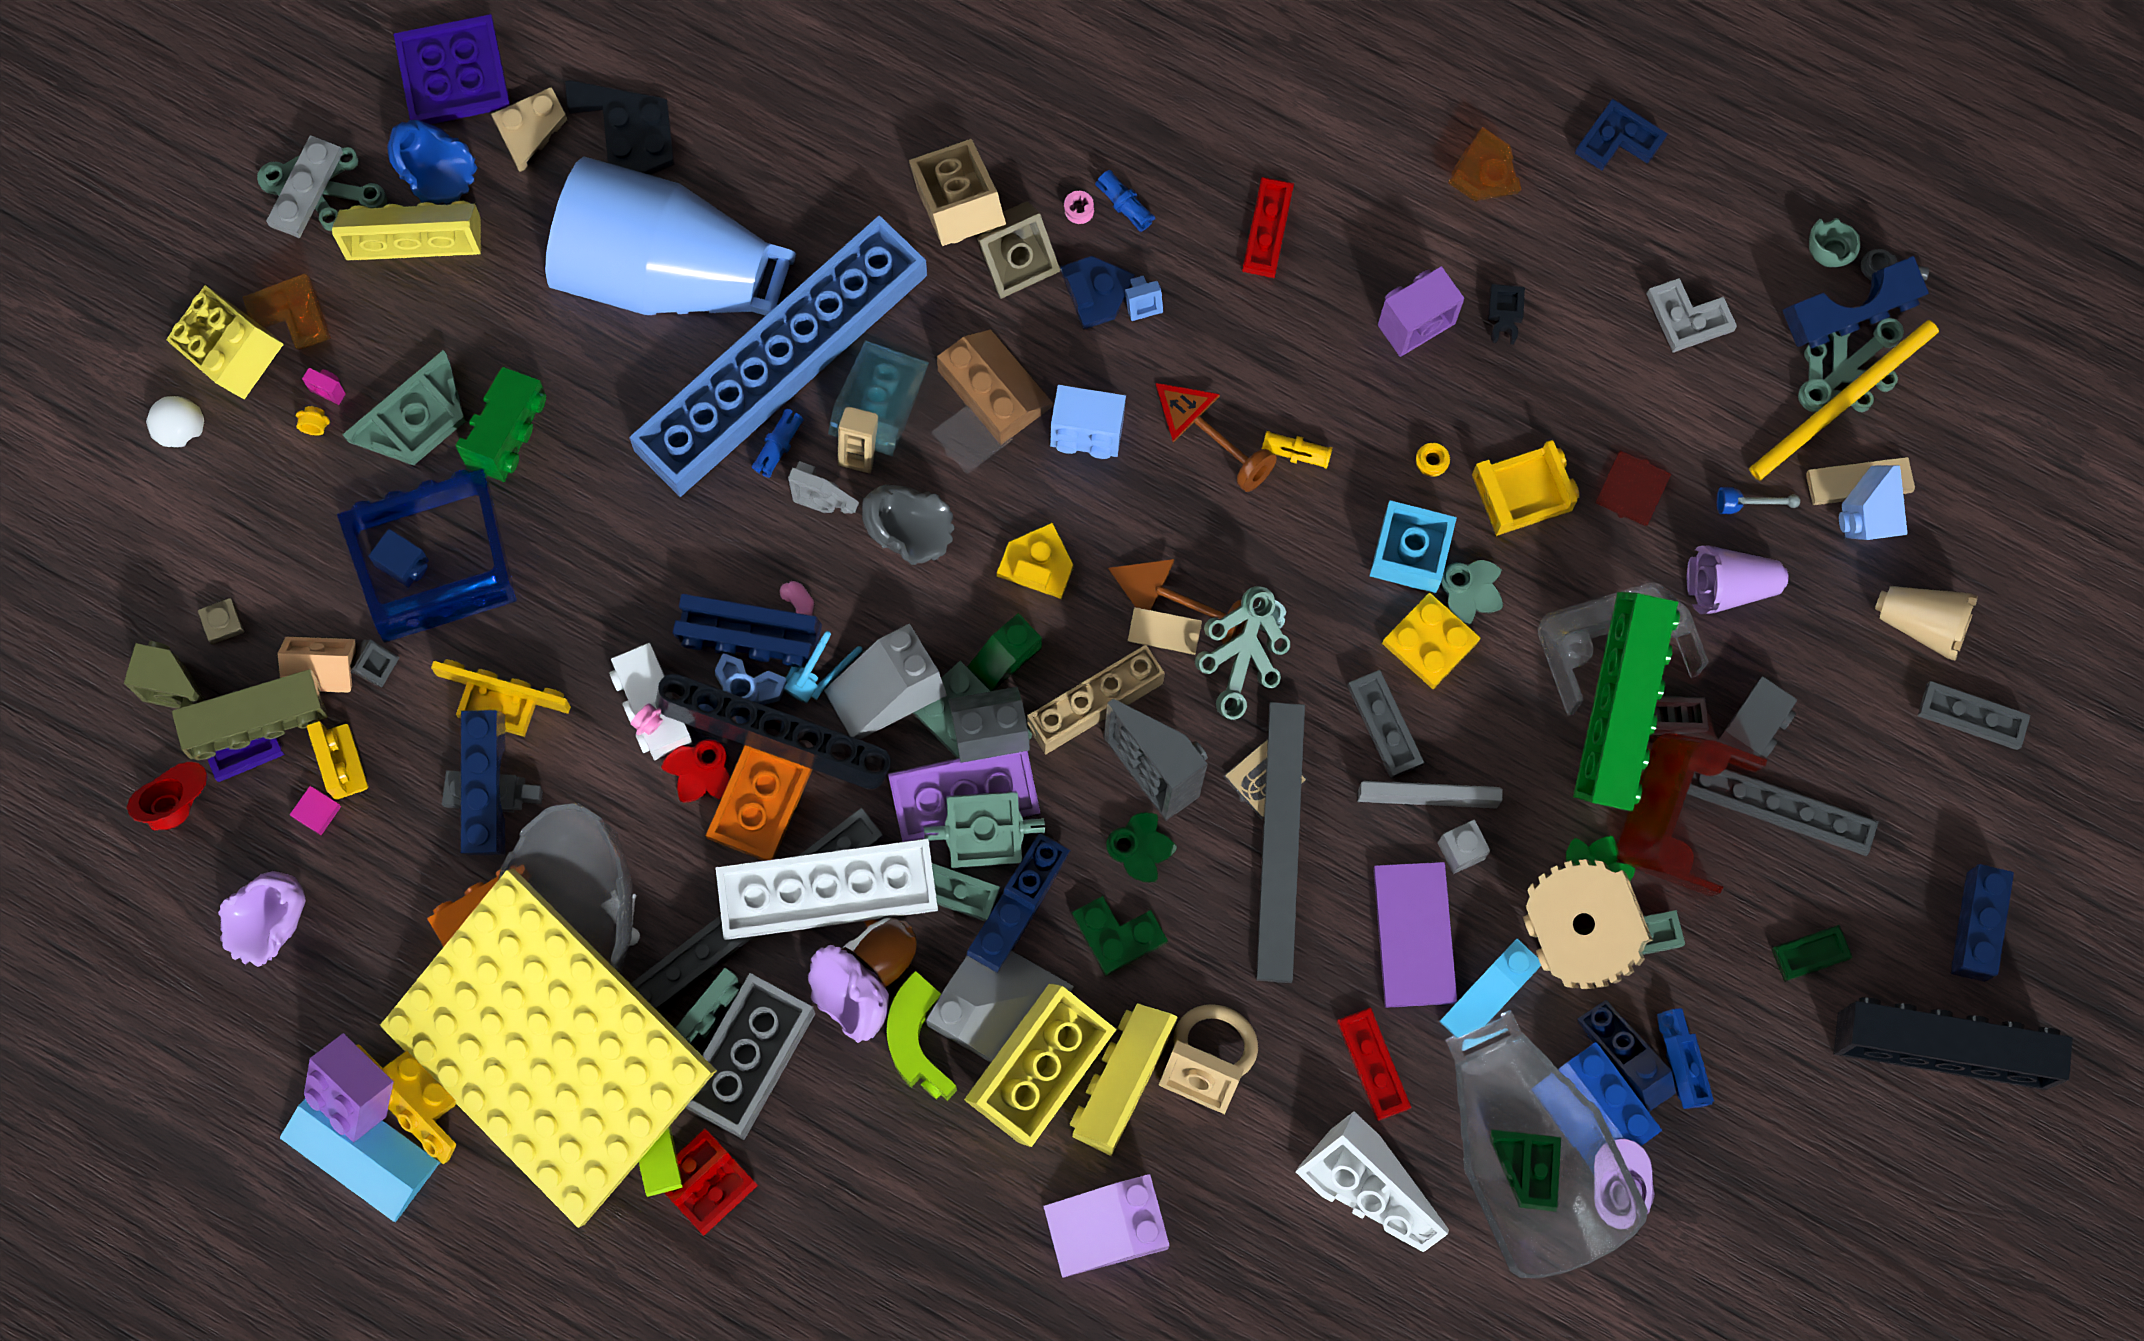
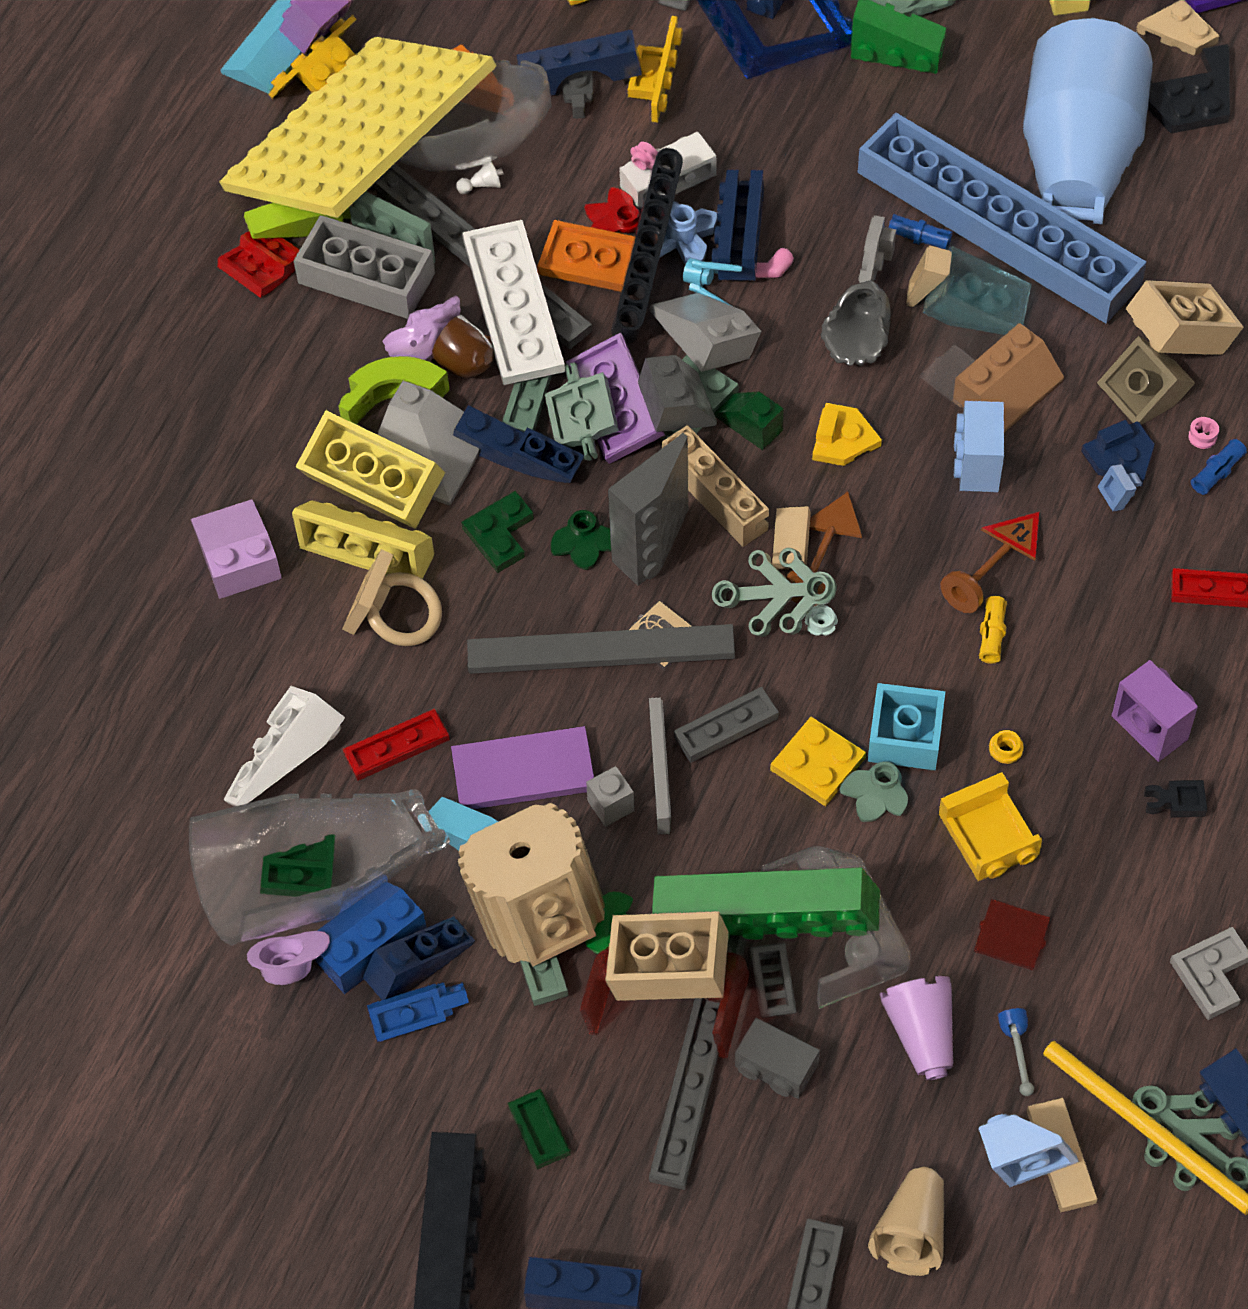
camera: 90 degrees right, 15 degrees down
none -> tan brick [606,912,728,1000]

